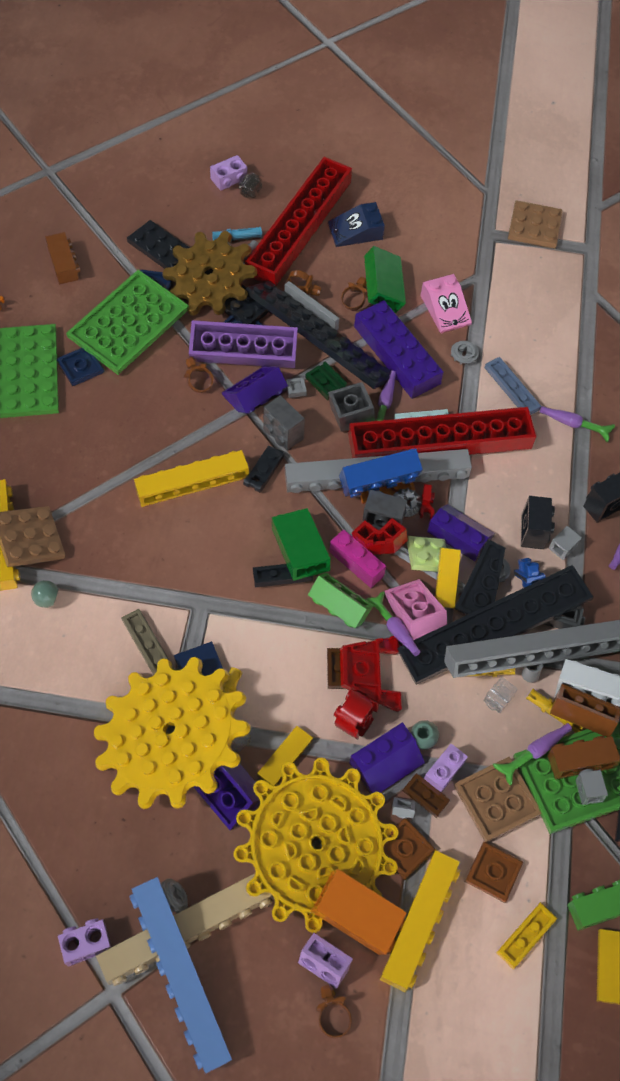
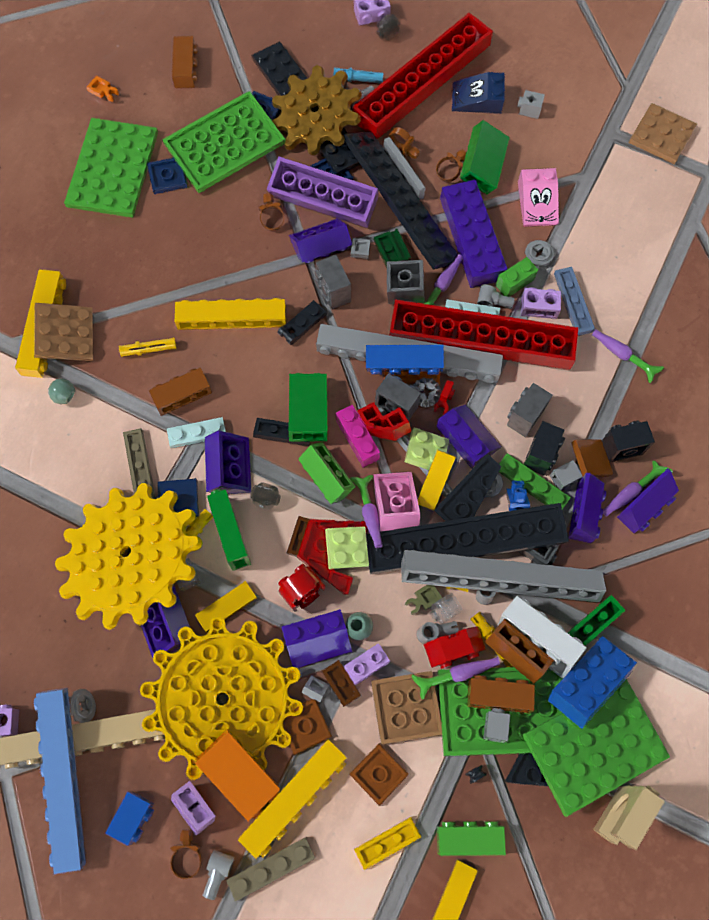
camera: 20 degrees right, 10 degrees up
none -> blue brick [105,791,154,846]
none -> yellow pin [119,337,177,357]
none -> dark orange brick [149,367,212,416]
none -> light aqua plate [167,417,226,448]
none -> light grey pin [203,850,235,900]
none -> dark purple slope [205,430,251,494]
none -> green brick [207,489,251,571]
none -> dark tan plate [226,837,315,902]
none -> clear smoke head [250,482,281,510]
none -> yellowish green plate [325,527,369,569]
none -> olive plate [405,585,443,615]
none -> light grey pin [417,621,459,644]
none -> red brick [424,626,486,669]
none -> black bush [465,765,487,784]
none -> light grey pin [477,285,515,309]
none -> bright green brick [496,257,538,297]
none -> bright green plate [499,453,571,509]
none -> flat silver brick [507,383,553,438]
none -> light grey brick [517,90,545,119]
none -> lavender brick [521,287,561,319]
none -> dark purple slope [568,472,606,544]
none -> dark orange tile [571,439,613,477]

